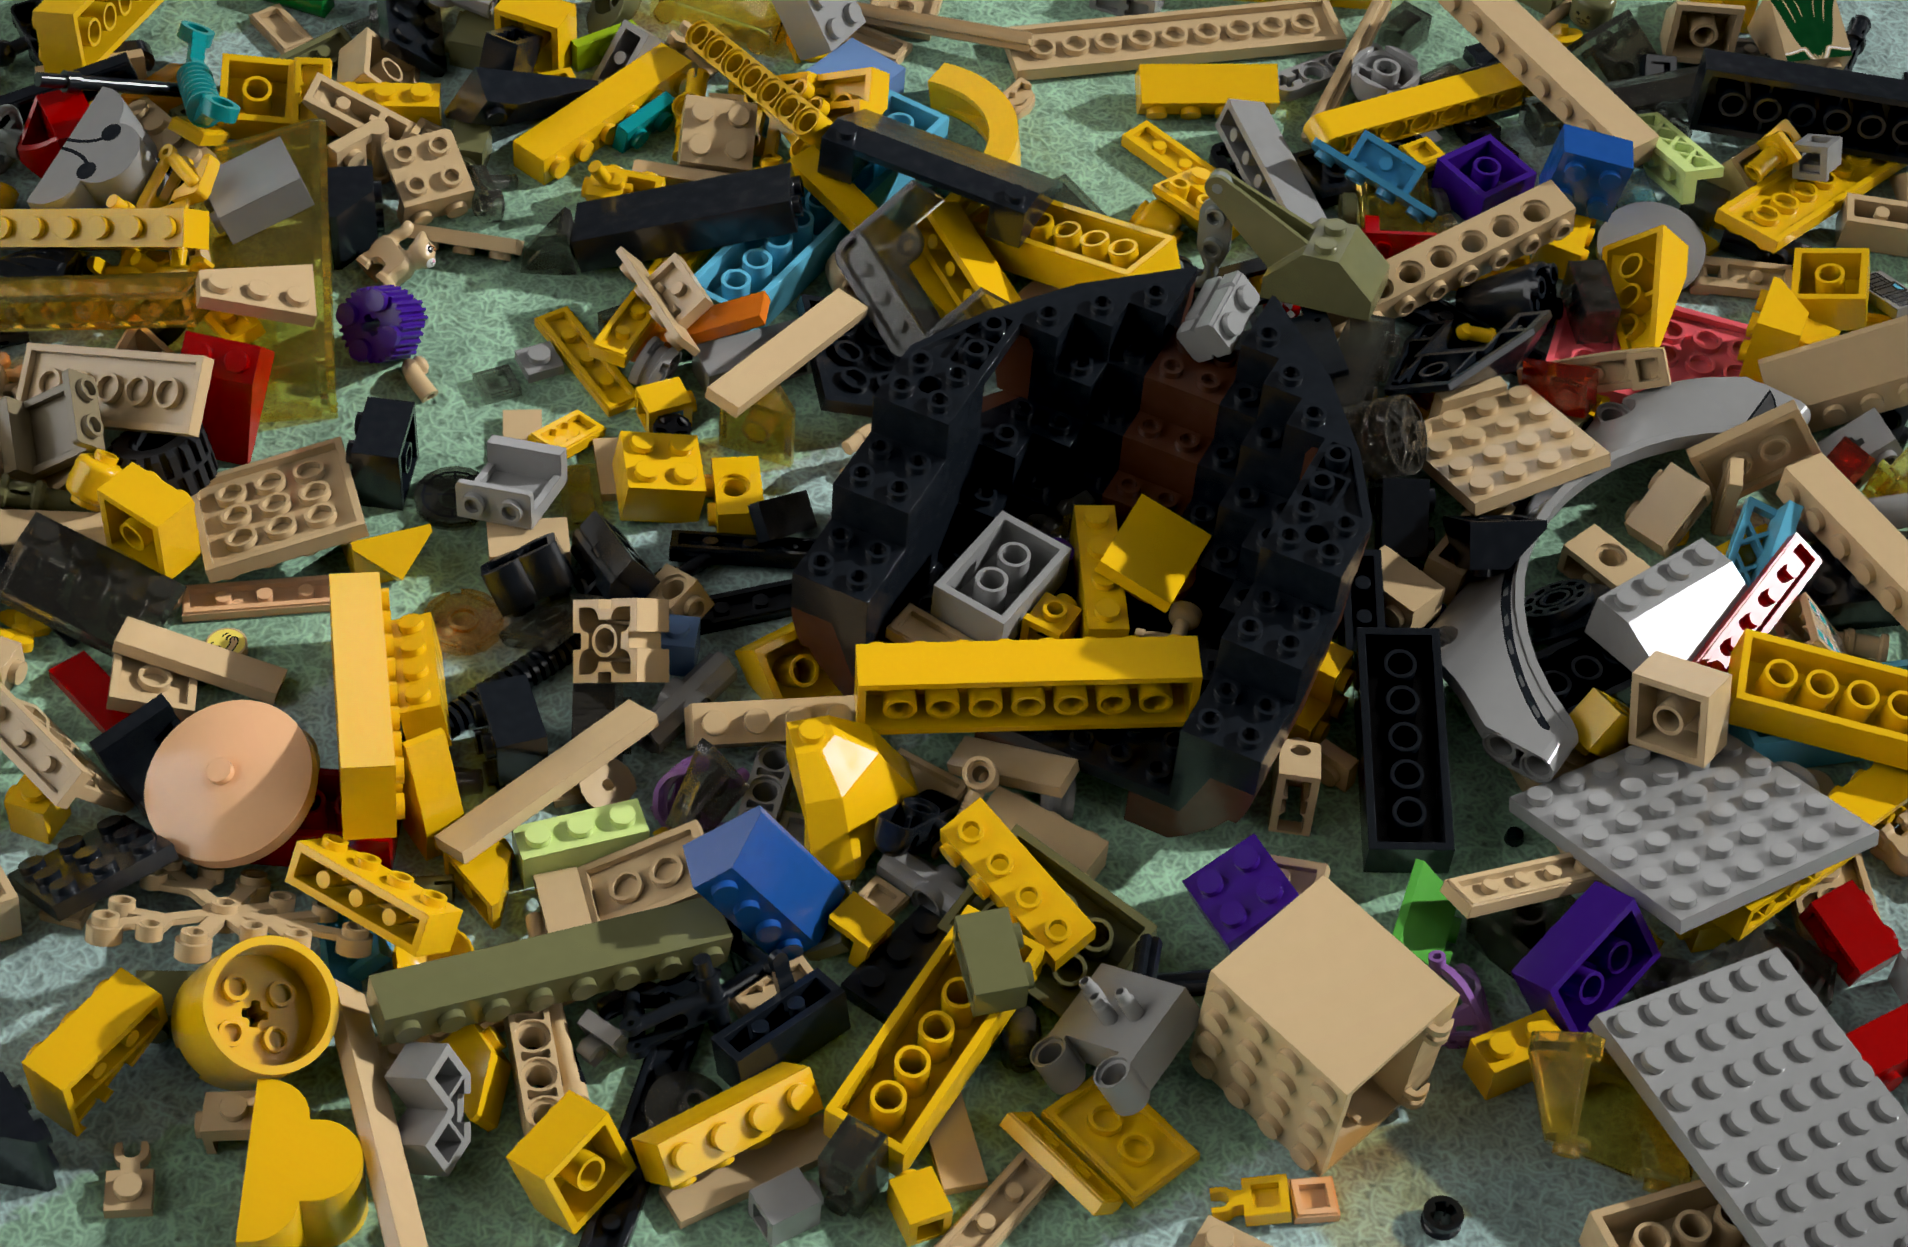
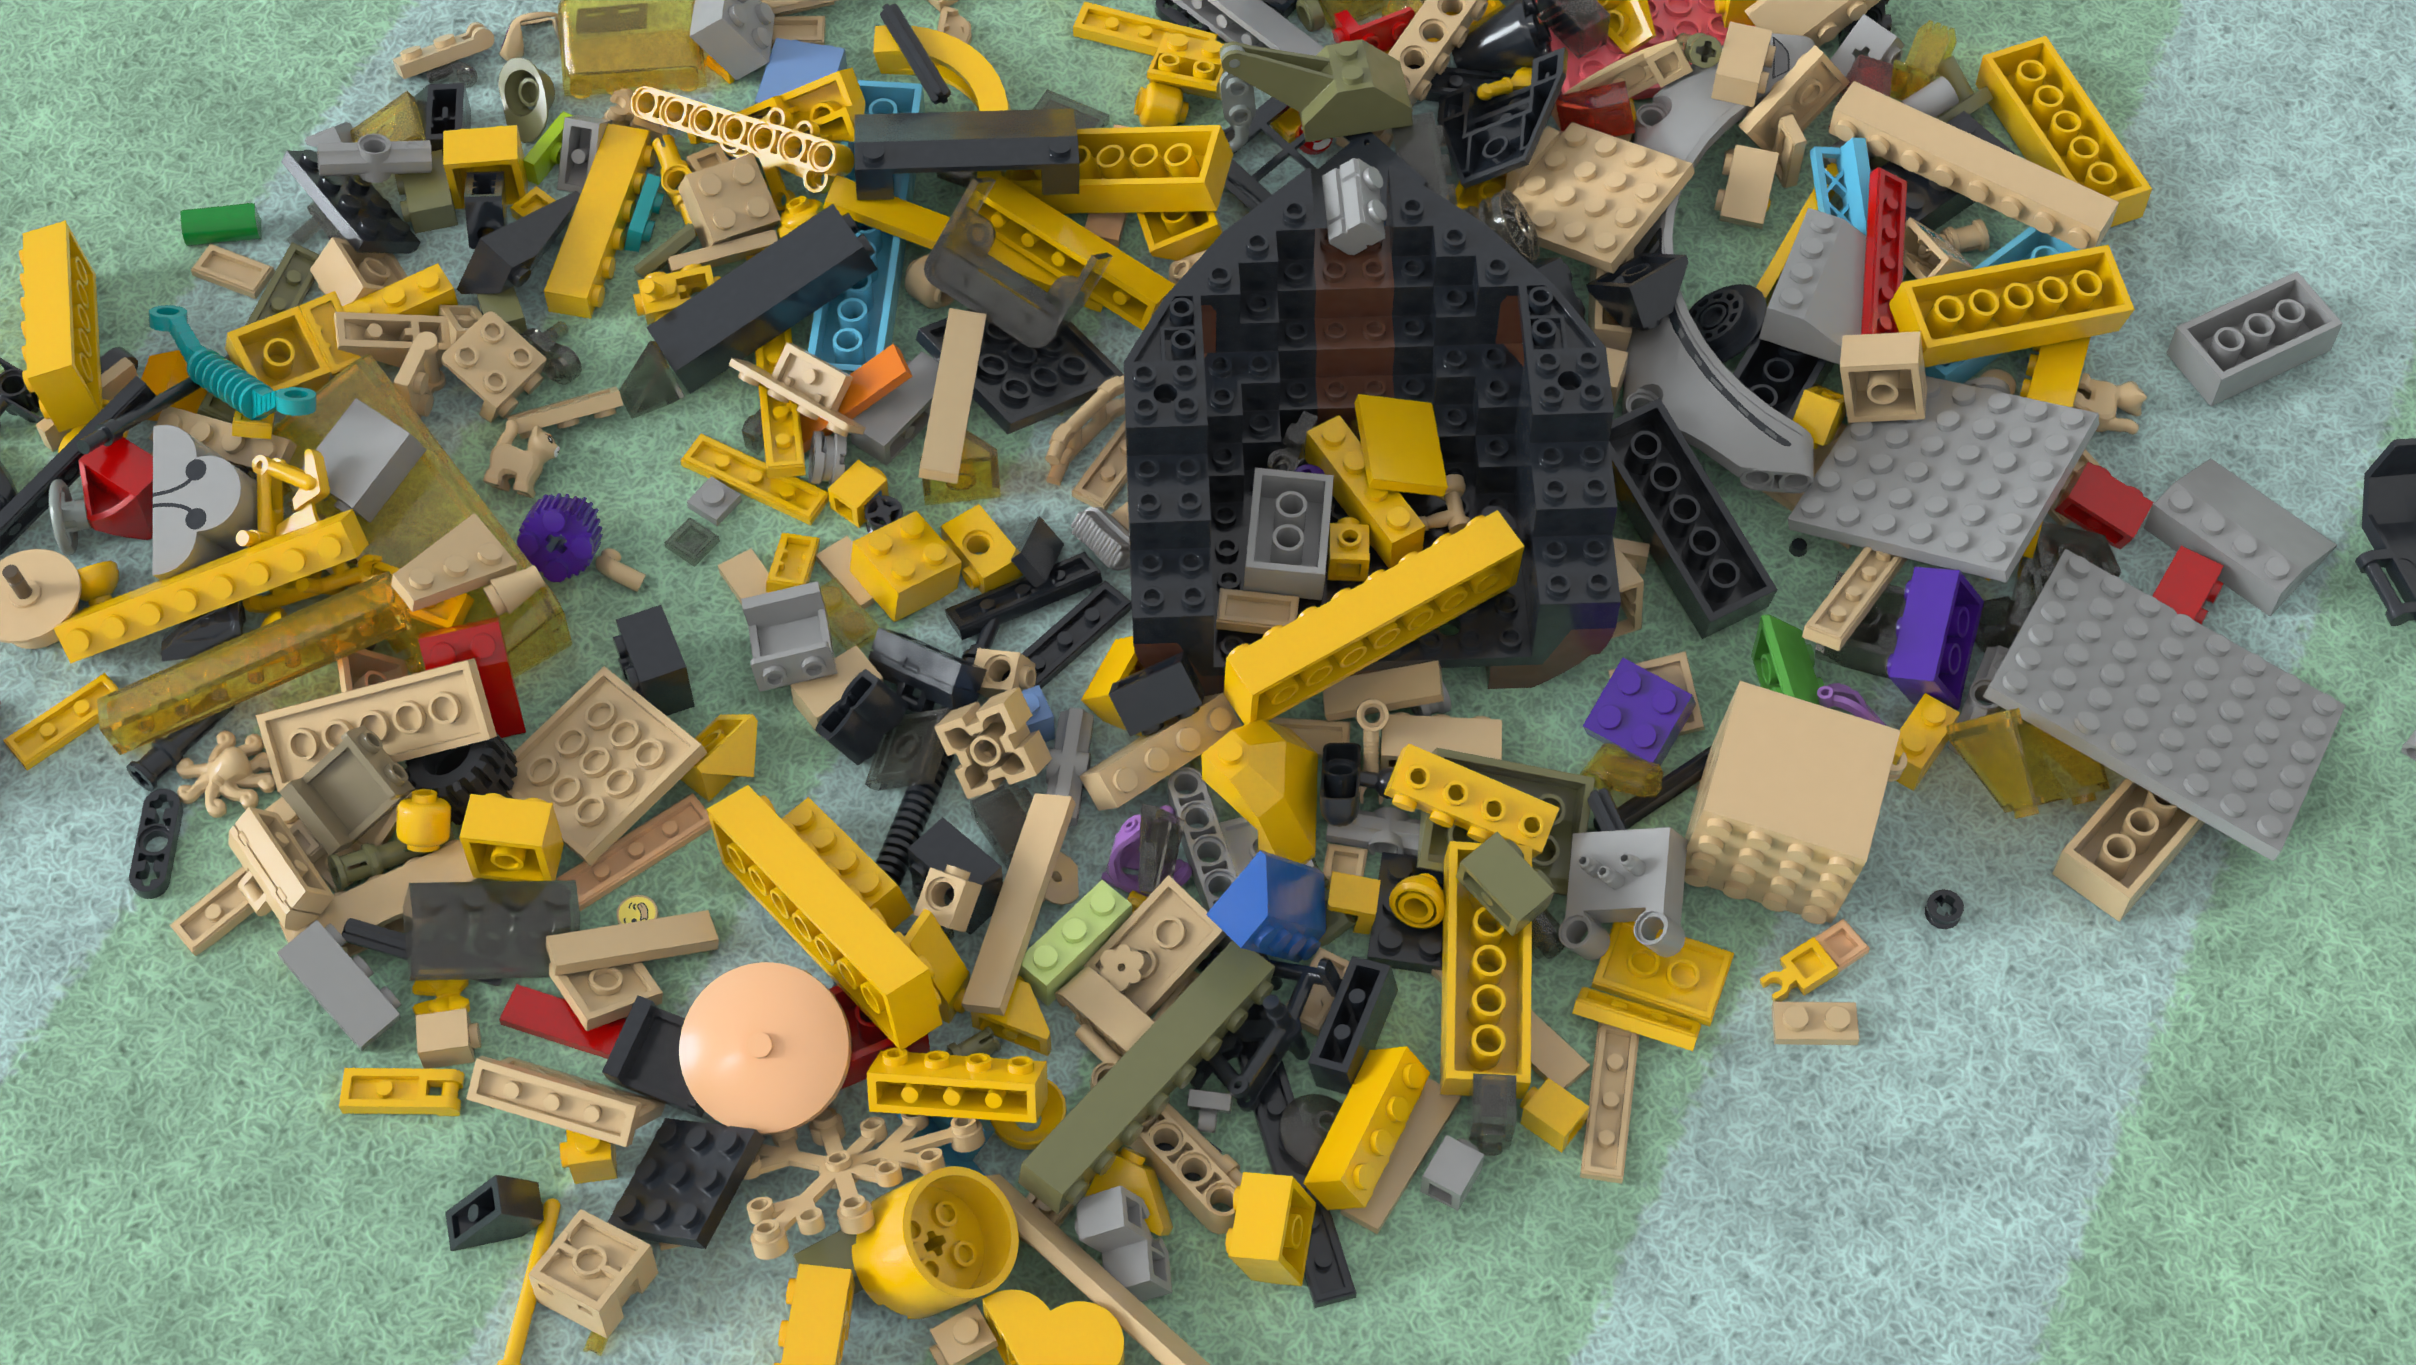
camera: 25 degrees left, 10 degrees up
black slope [327,165,385,270] -> none
clear smoke tile [414,466,481,531] -> none
clear orange tile [423,589,504,656] -> none
tan brick [1557,524,1651,589] -> none
none -> tan cone [483,565,546,616]
none -> olive tile [634,223,697,279]
none -> black axle [880,3,951,104]
none -> tan brick [913,864,982,932]
none -> tan plant [1099,944,1145,992]
none -> black brick [1109,651,1205,737]
none -> yellow brick [1389,873,1445,929]
none -> clear yellow piece [1580,743,1664,798]
none -> olive pin [1675,33,1722,68]
none -> tan brick [1711,21,1776,107]

